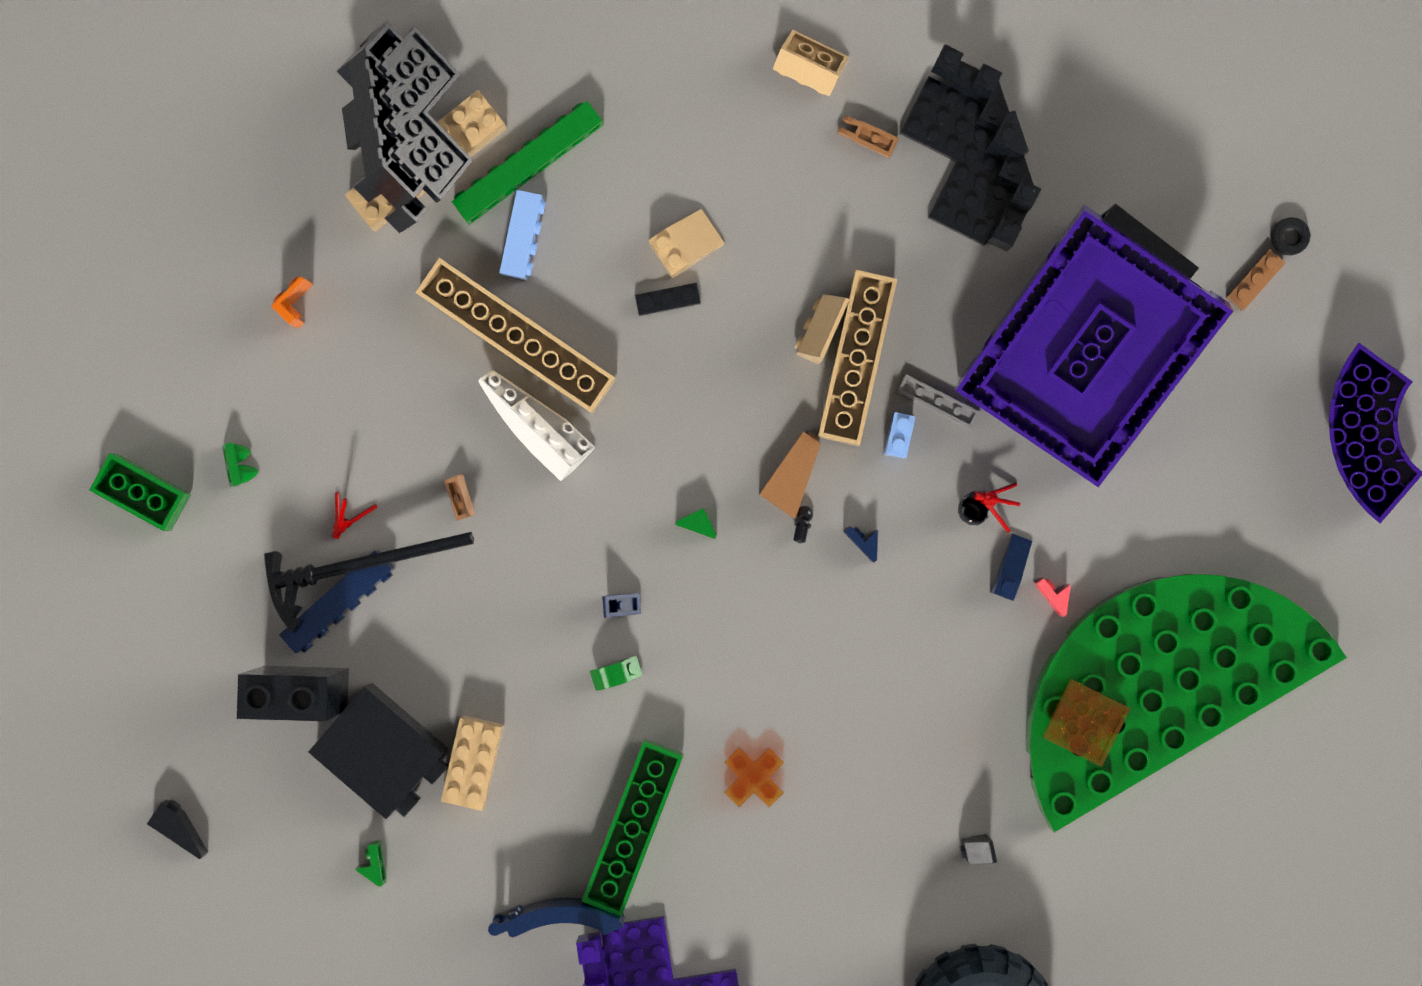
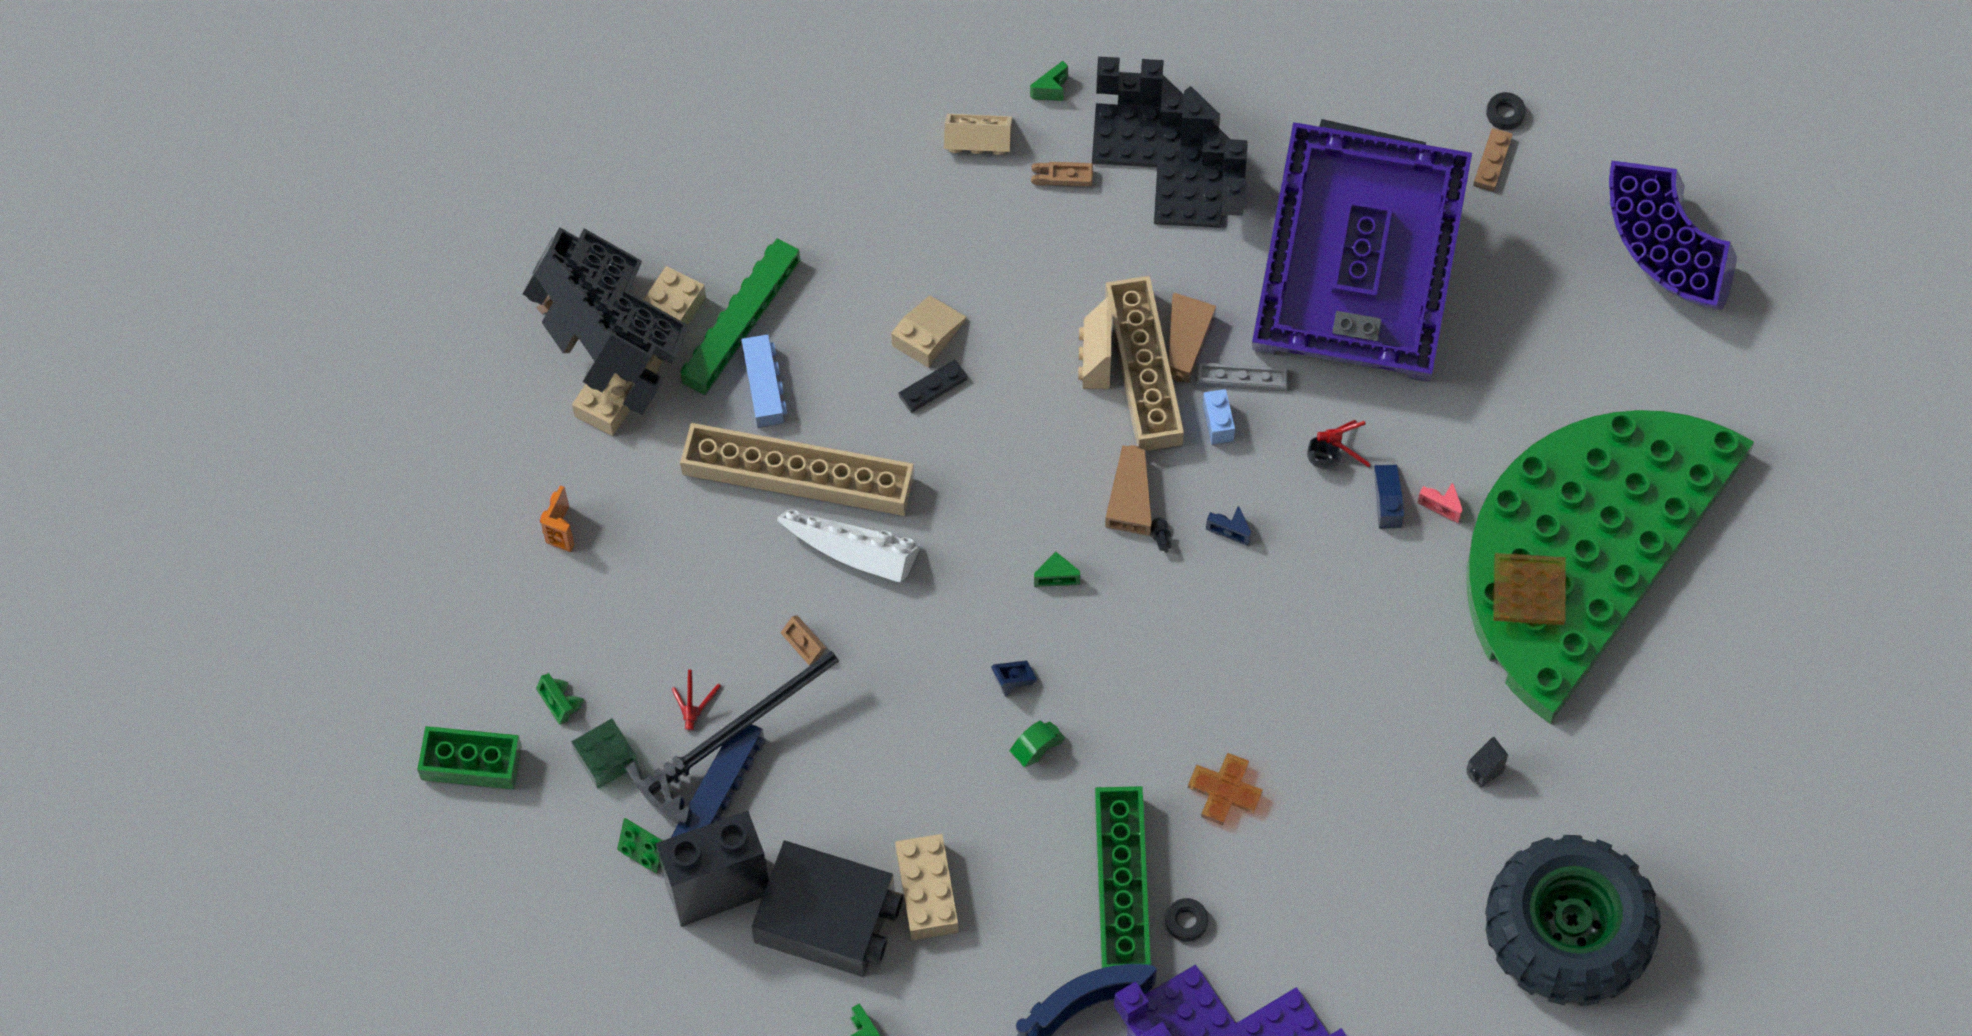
camera: 20 degrees left, 25 degrees down
none -> clear green brick [571,718,638,789]
none -> green hinge [617,818,663,873]
none -> green slope [1030,61,1068,101]
none -> black tyre [1165,898,1208,942]
none -> medium nougat slope [1169,293,1216,383]
none -> dark grey brick [1332,311,1381,341]

